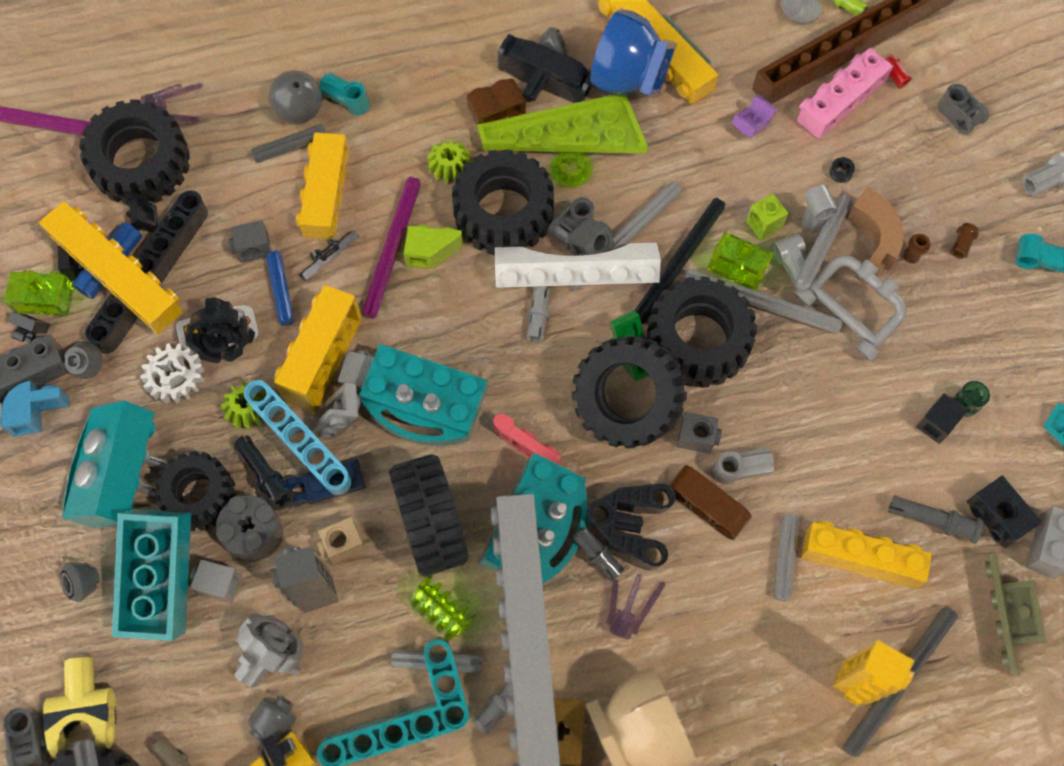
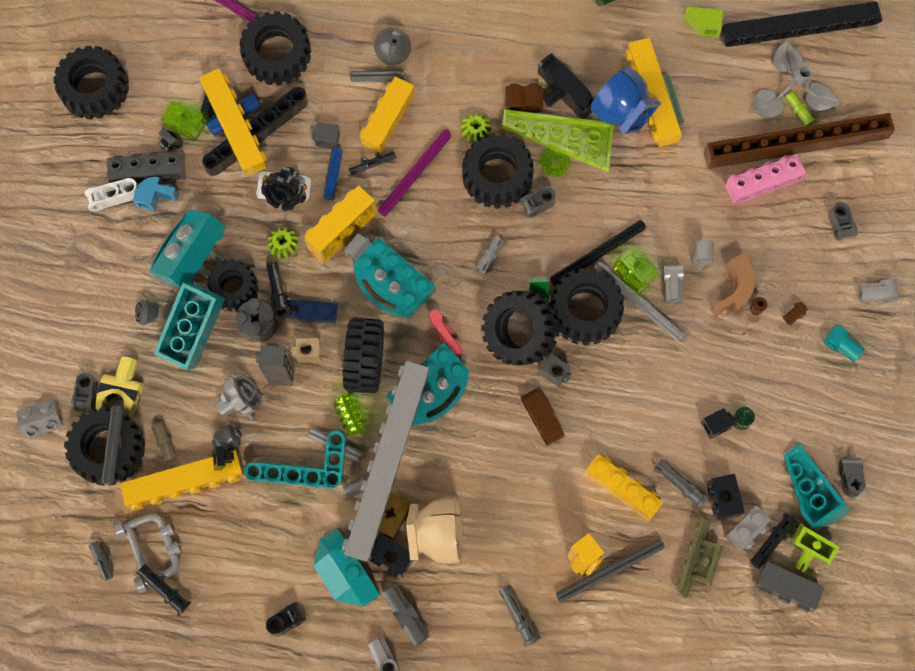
camera: 25 degrees right, 5 degrees up
dark grey cone [64,341,103,379] -> none
black tile [126,197,159,233] -> none
plant [140,83,203,122] -> none
white gear [140,343,205,404] -> none
light grey brick [190,560,242,603] -> none
medium azure beam [244,380,351,495] -> none
light grey bracket [310,383,360,439] -> none
teal piece [319,73,370,116] -> none
lime slope [404,225,463,269] -> none
white arch [495,243,661,288] -> none
dark grey cone [538,27,567,55] -> none
dark grey brick [567,218,615,256] -> none
light grey axle [568,181,682,291] -> none
dark grey axle [573,527,624,581] -> none
black connector [586,484,676,571] -> none
plant [606,574,665,640] -> none
light grey piece [713,448,774,484] -> none
medium lavender bracket [731,95,777,138] -> none
lime brick [746,194,789,241] -> none
light grey axle [774,514,799,601] -> none
light grey bar [793,255,907,362] -> none
light grey axle [794,195,852,291] -> none
black bush [829,157,855,183] -> none
red pin [885,55,912,89] -> none

